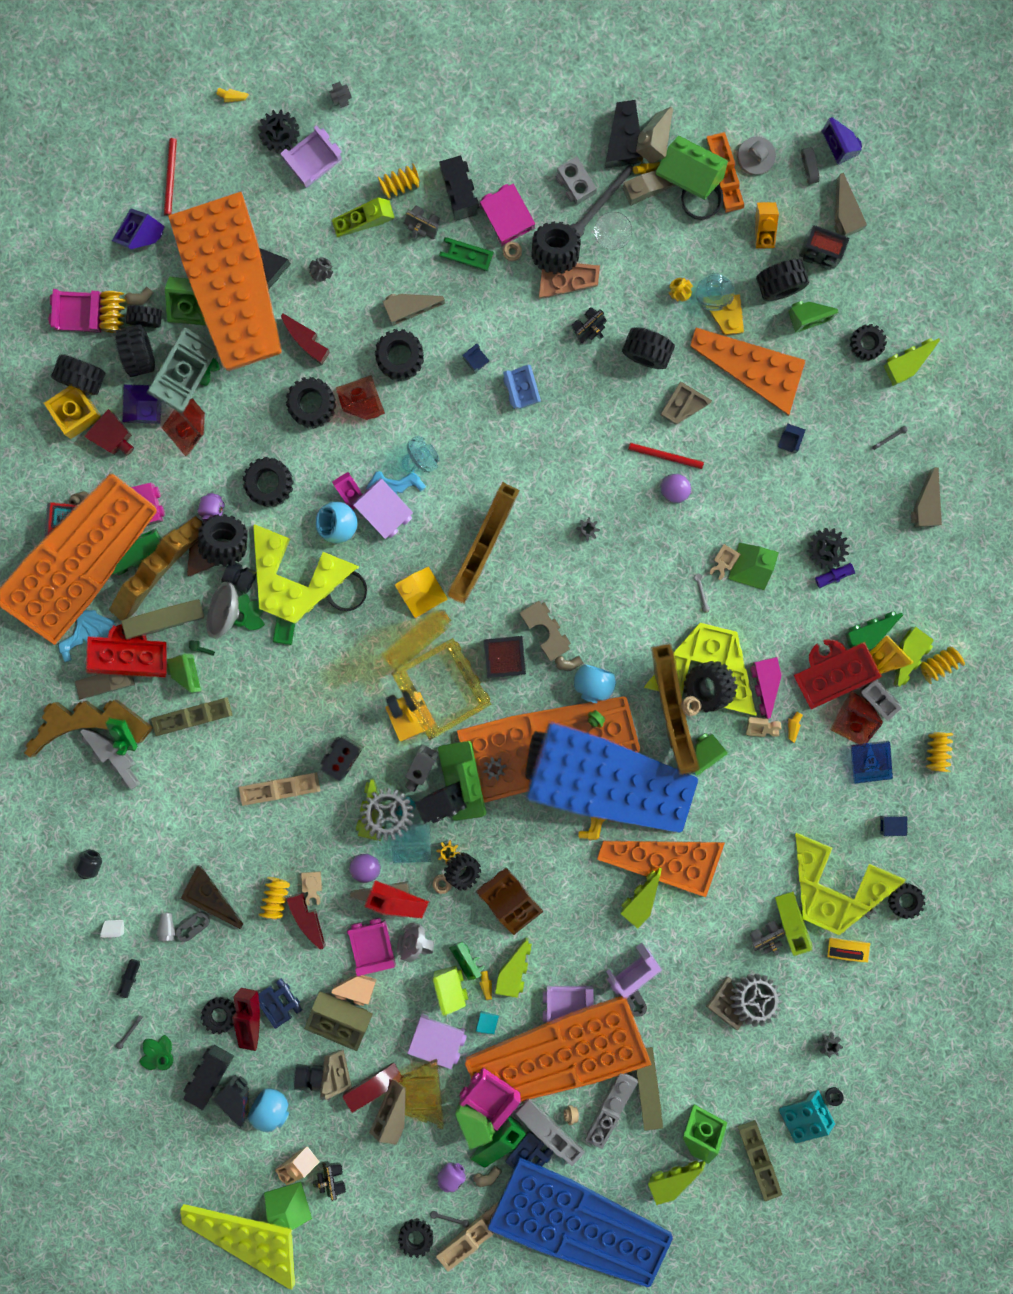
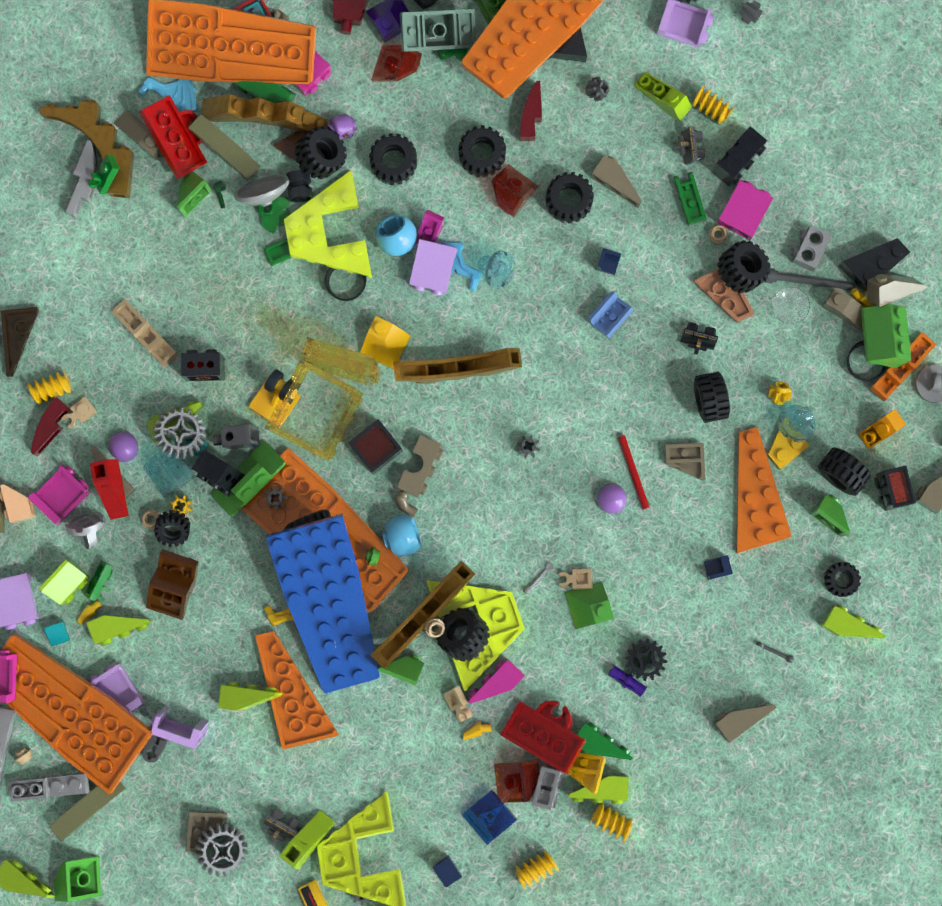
camera: 60 degrees right, 5 degrees down
olive slope [151,697,233,736] -> none

